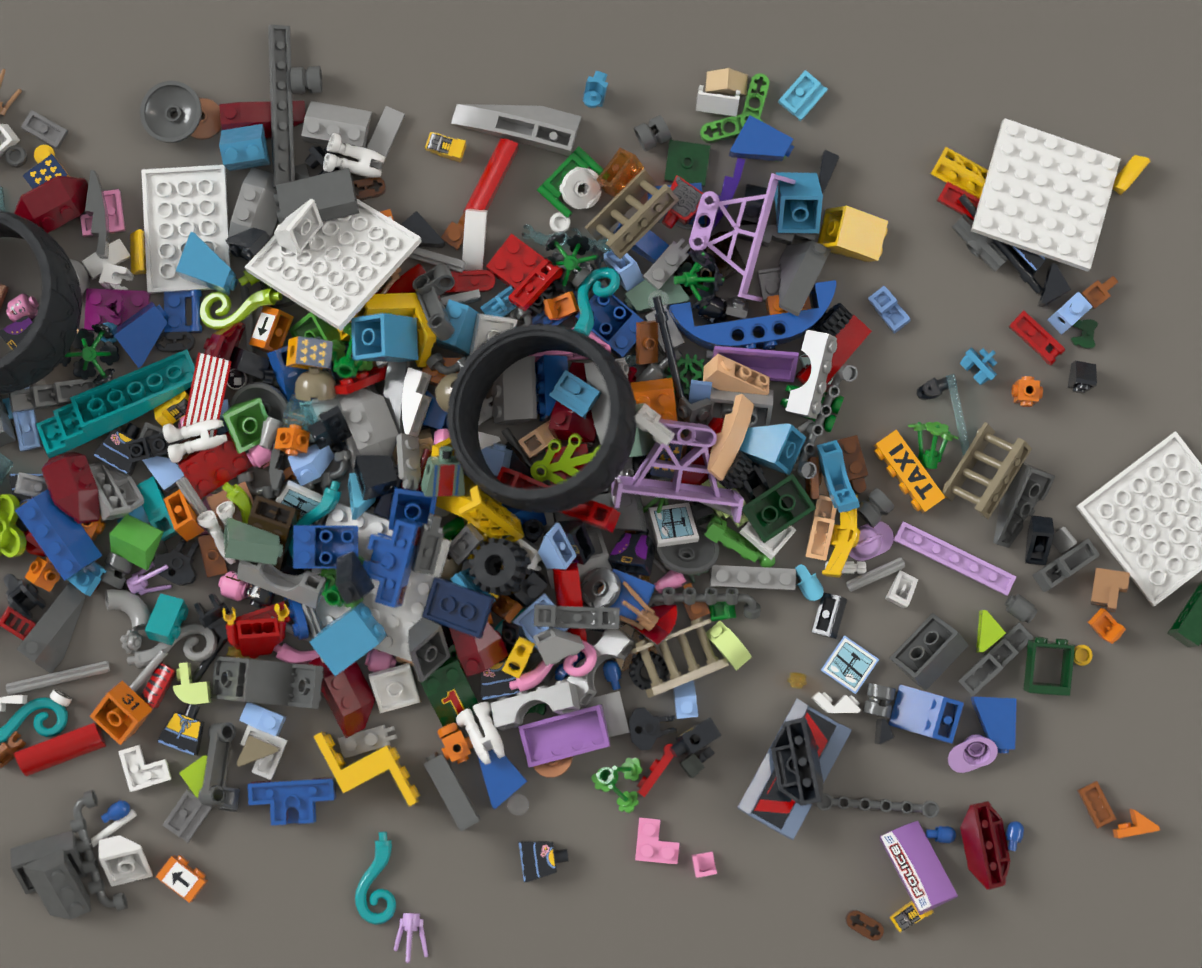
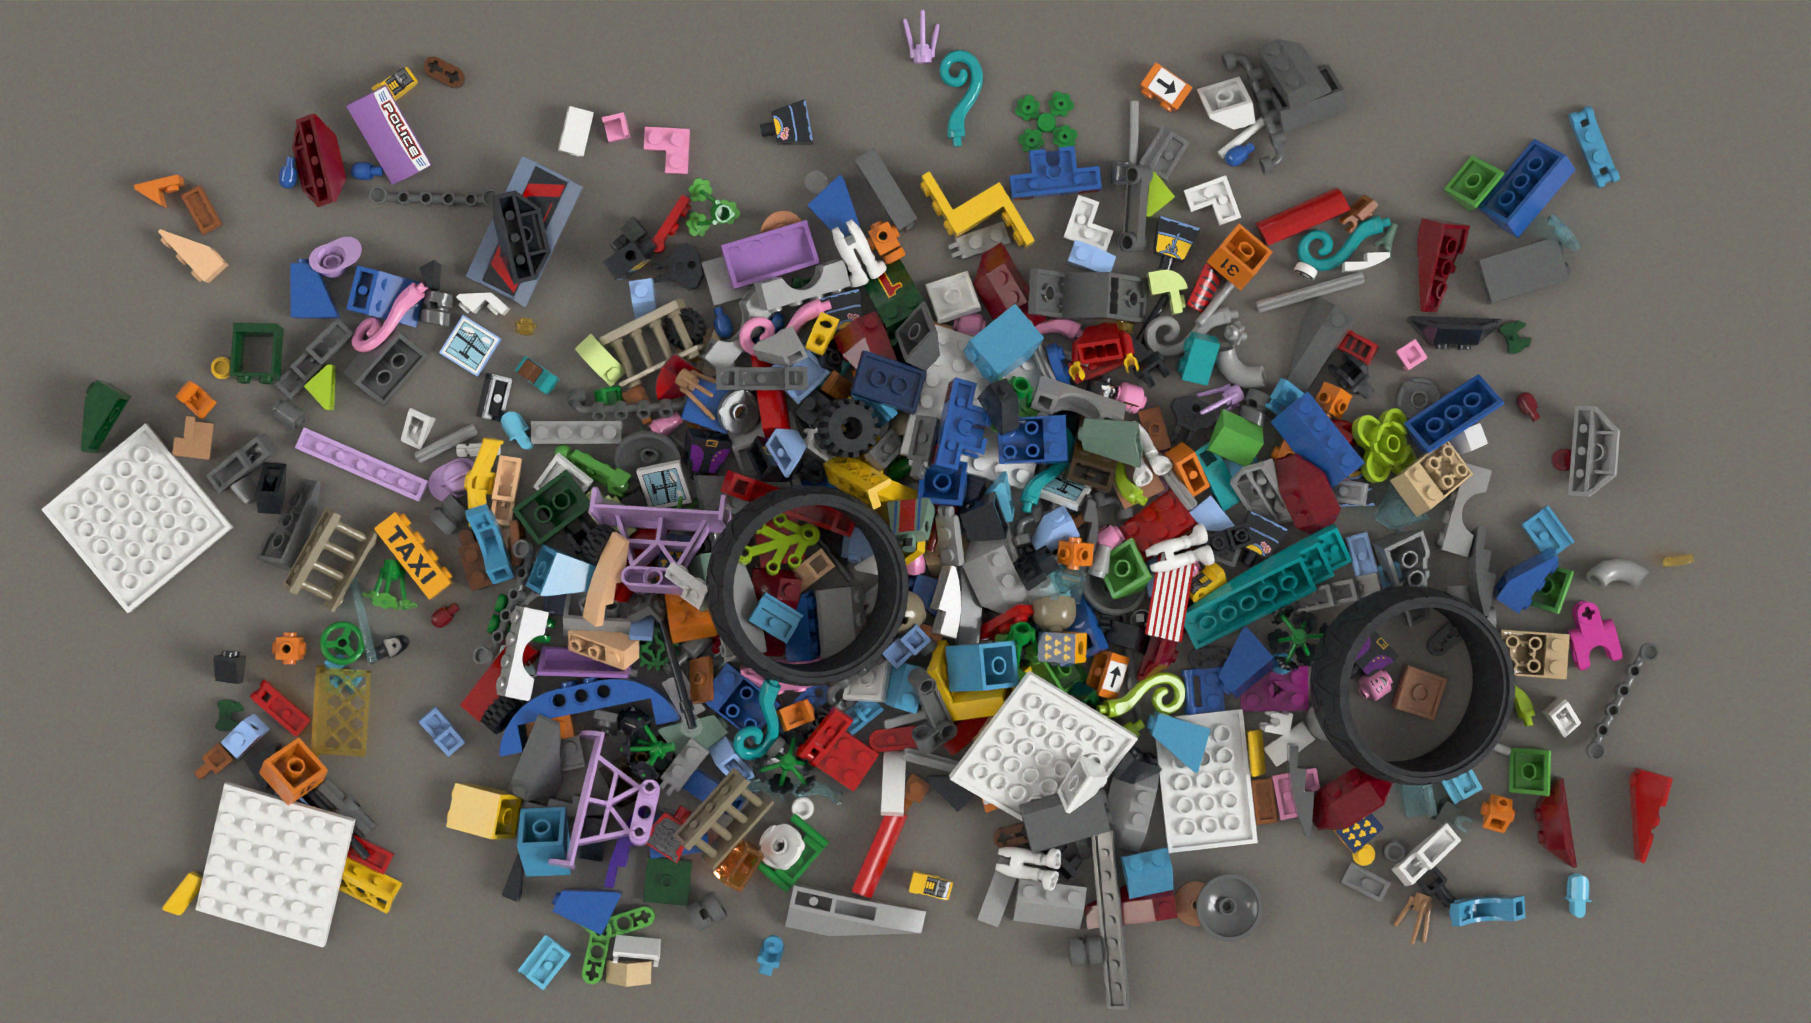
camera: 175 degrees left, 5 degrees up
dark tan slope [237,735,280,767] -> none
none -> light nougat slope [158,229,228,283]
none -> orange brick [259,737,328,806]
none -> clear yellow fence [311,665,371,757]
none -> green piece [319,621,365,665]
none -> bright pink plant [352,281,428,353]
none -> dark red cylinder [431,602,460,628]
none -> leg [515,356,560,395]
none -> dark blue tile [543,594,567,616]
none -> white hinge [557,106,594,157]
none -> medium blue slope [882,624,931,669]
none -> green plant [1015,92,1077,152]
none -> dark green panel [1067,681,1100,709]
none -> light grey bar [1129,101,1139,164]
none -> dark orange plate [1251,777,1278,825]

